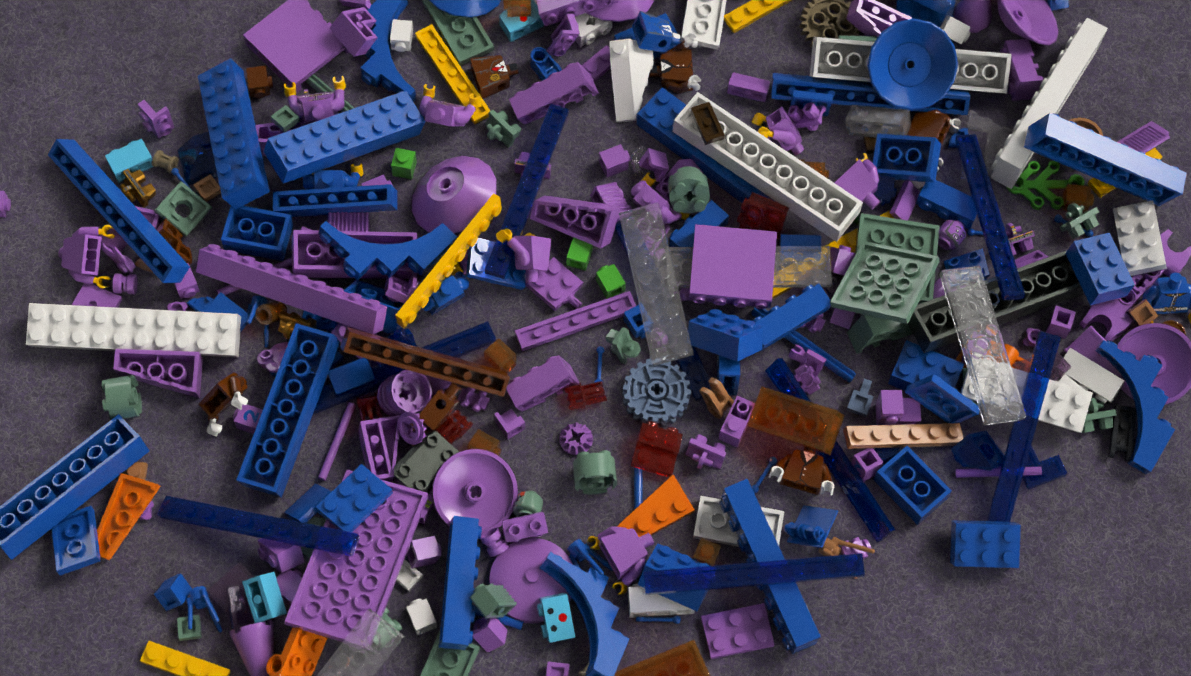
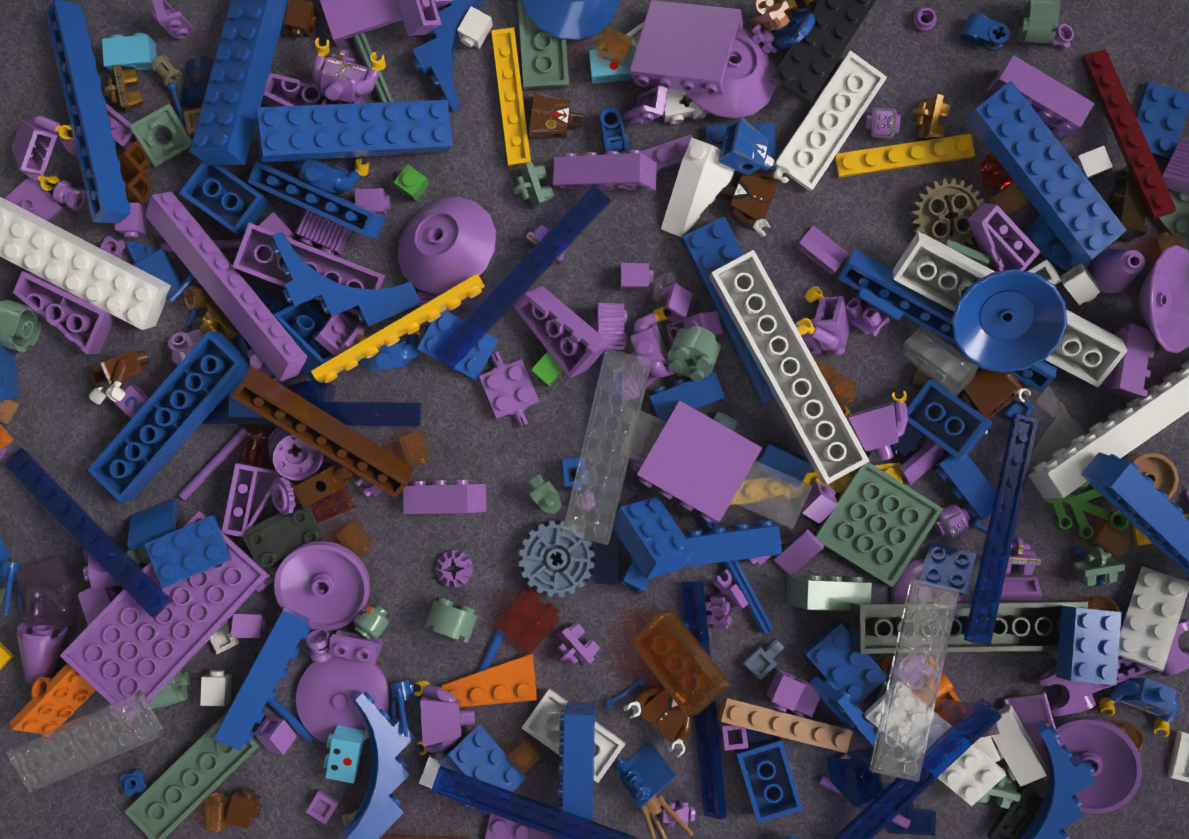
camera: 30 degrees right, 20 degrees up
medium lavender plate [102,243,136,274] -> none
medium azure brick [242,572,287,623] -> none
sand green plate [271,105,300,132] -> none
medium lavender torso [419,84,481,127] -> none
sand green brick [470,583,517,618] -> none
medium lavender panel [494,409,525,440] -> none
medium lavender torso [496,229,551,283] -> none
medium lavender plate [515,291,636,351] -> none
clear red arm [564,381,607,410] -> none
blue hinge [594,346,605,388] -> none
bright green brick [596,264,626,299] -> none
dark brown plate [690,102,725,145] -> none
medium nougat piece [699,378,734,419] -> none
medium lavender slope [718,396,756,448] -> none
clear red plate [737,192,789,239] -> none
sand green plate [830,241,940,324] -> none
medium lavender plate [1023,328,1046,350] -> none
medium lavender brick [1046,306,1076,339] -> none
medium nougat plate [1128,299,1158,326] -> none

